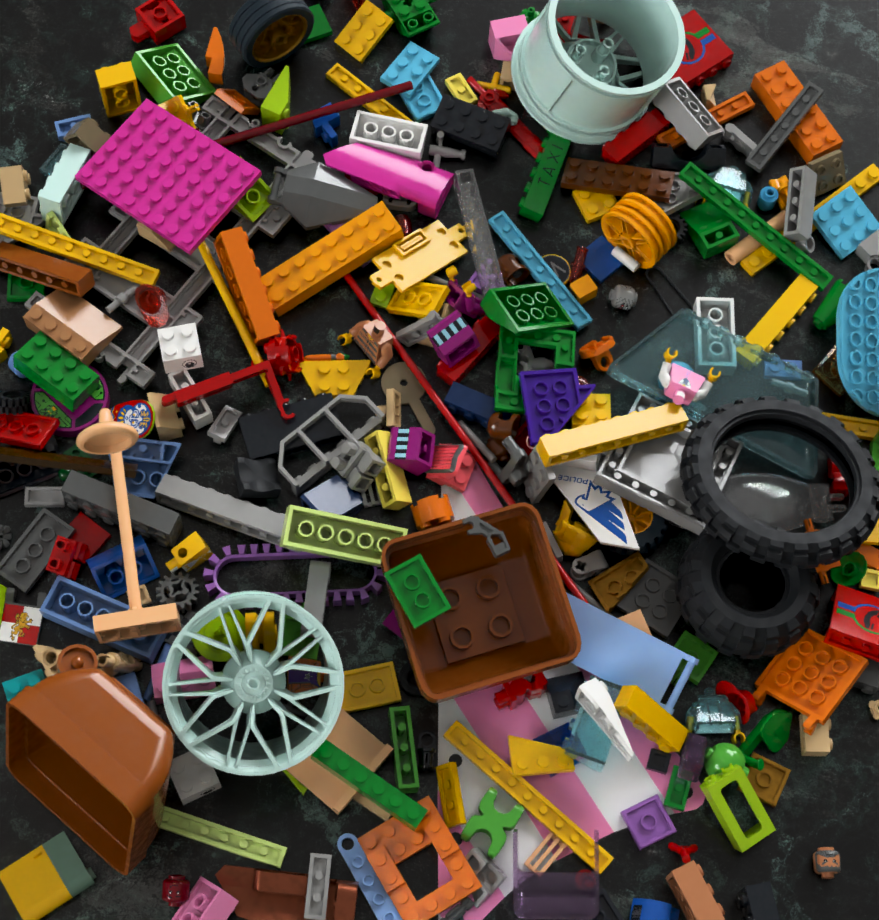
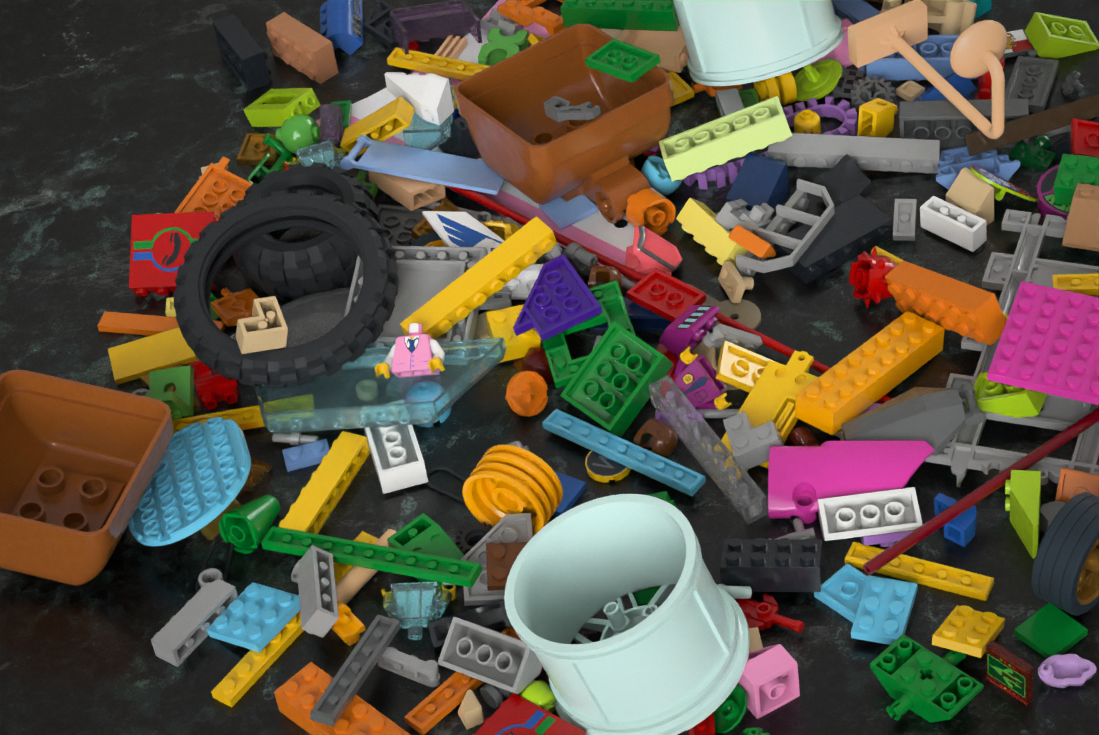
camera: 175 degrees right, 25 degrees down
light grey bar [105,285,139,314] -> none
clear red piece [135,284,169,328] -> none
white brick [157,323,204,374] -> none
red hinge [161,360,296,420] -> none
yellow wing [300,360,370,398] -> none
orange piece [304,353,350,361] -> none
nougat torso [337,319,393,379] -> none
magenta slope [387,427,436,476] -> none
light yellow plate [445,72,478,105] -> none
yellow piece [477,72,511,94] -> none
clear red pin [568,246,589,283] -> none
light orange panel [570,274,598,305] -> none
medium lavender tile [620,794,677,850] -> none
red piece [668,842,698,864] -> none
dark azure brick [757,186,779,211] -> none
dark tan plate [806,149,846,197] -> none
head [813,847,841,879] -> none
none -> tan brick [236,296,288,354]
none -> red plate [626,268,707,322]
none -> light grey brick [723,411,785,471]
none -> orange slope [728,225,776,258]
none -> yellow head [793,110,821,134]

